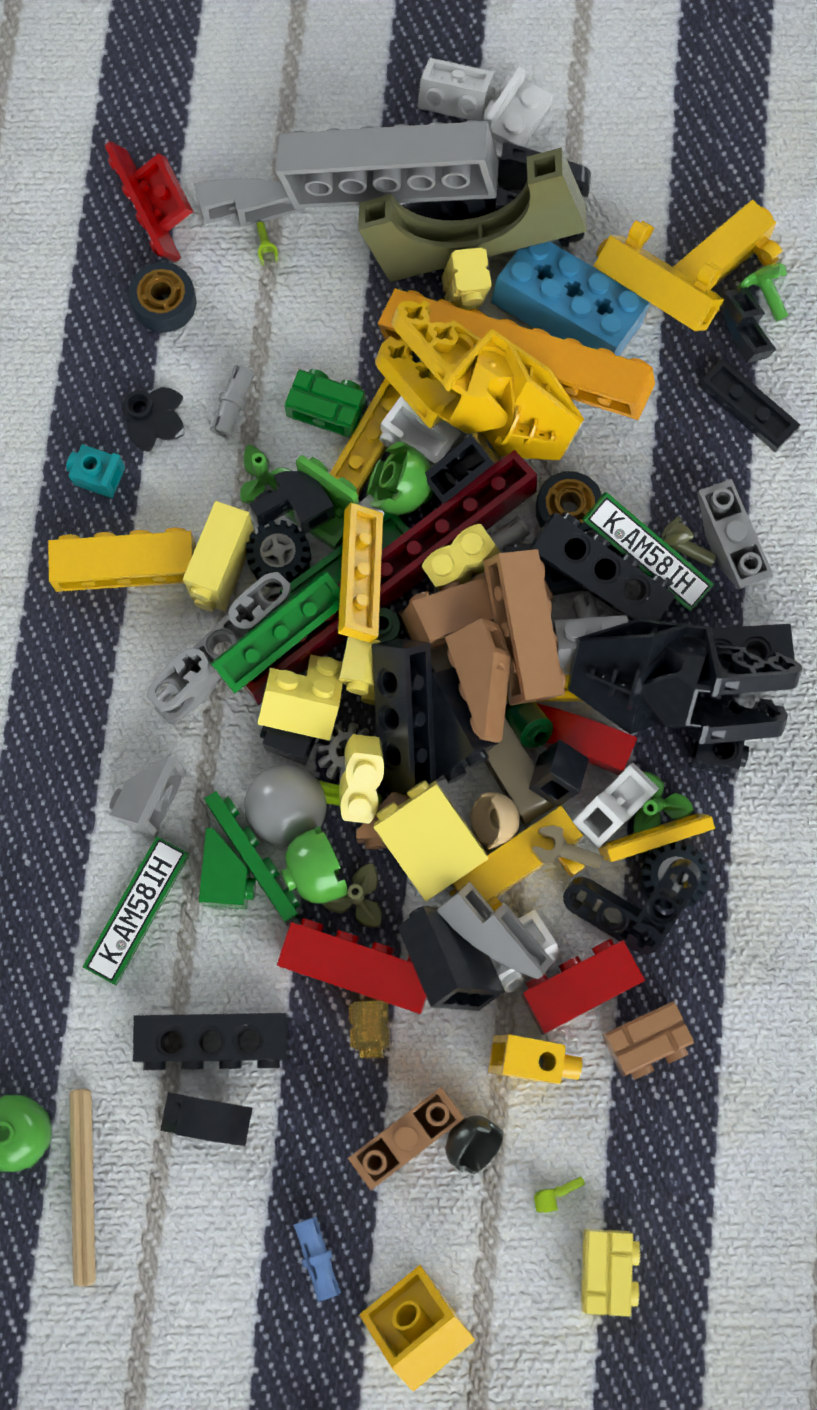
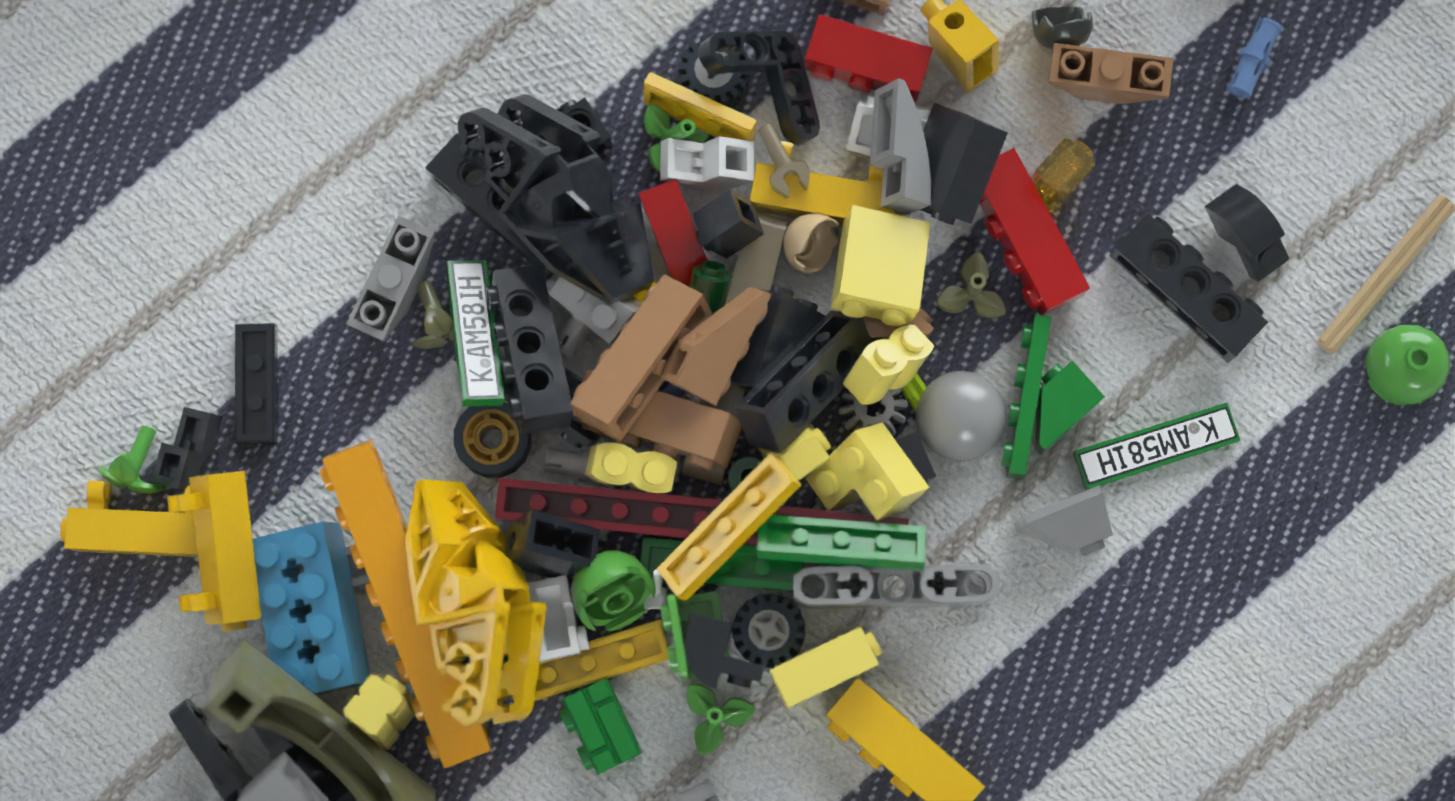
camera: 135 degrees left, 5 degrees up
bright green cylinder [281,826,348,904] -> none

